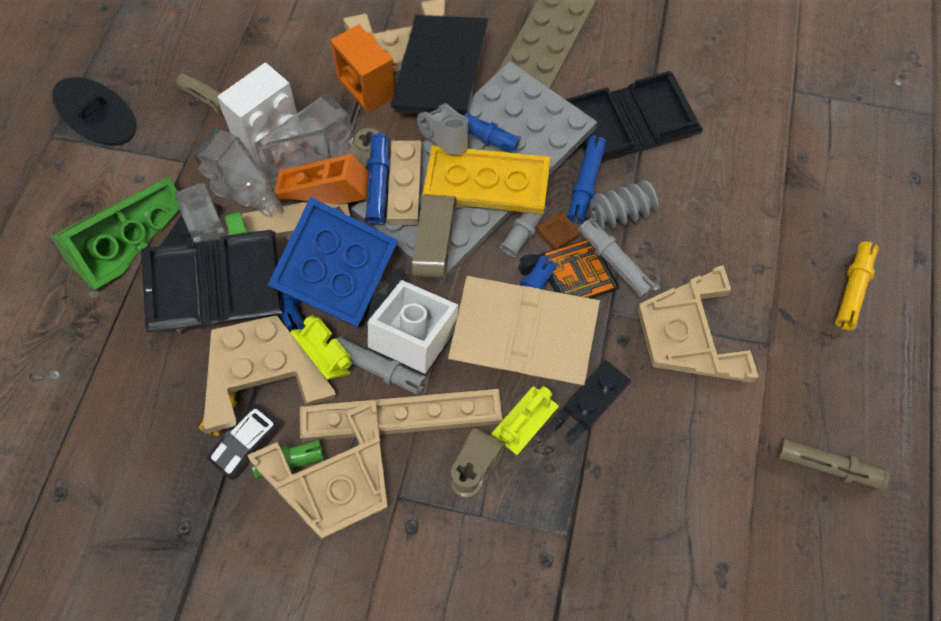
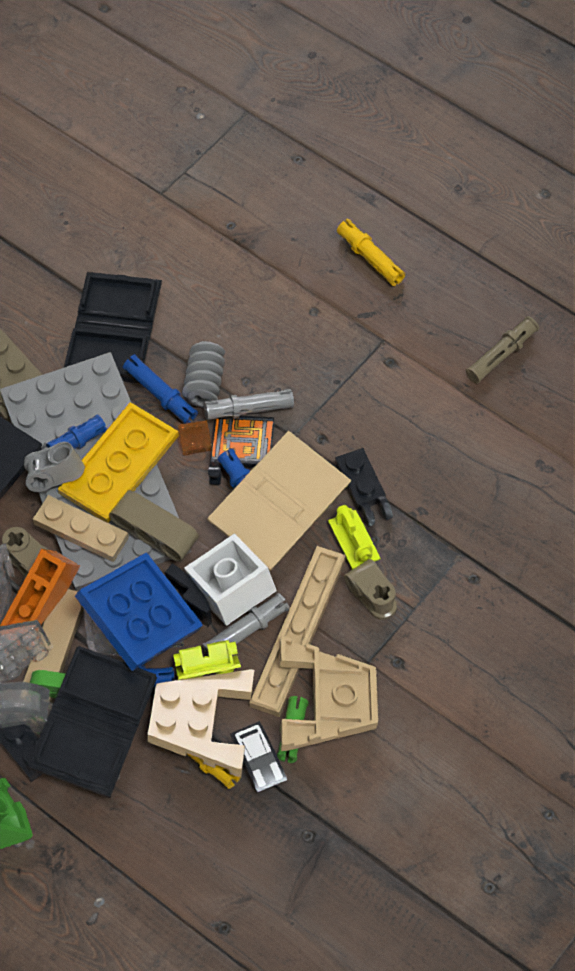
camera: 60 degrees left, 5 degrees down
blue pin [365,133,391,225] -> none
light grey pin [499,206,547,258] -> none
tan wing [637,265,759,383] -> none

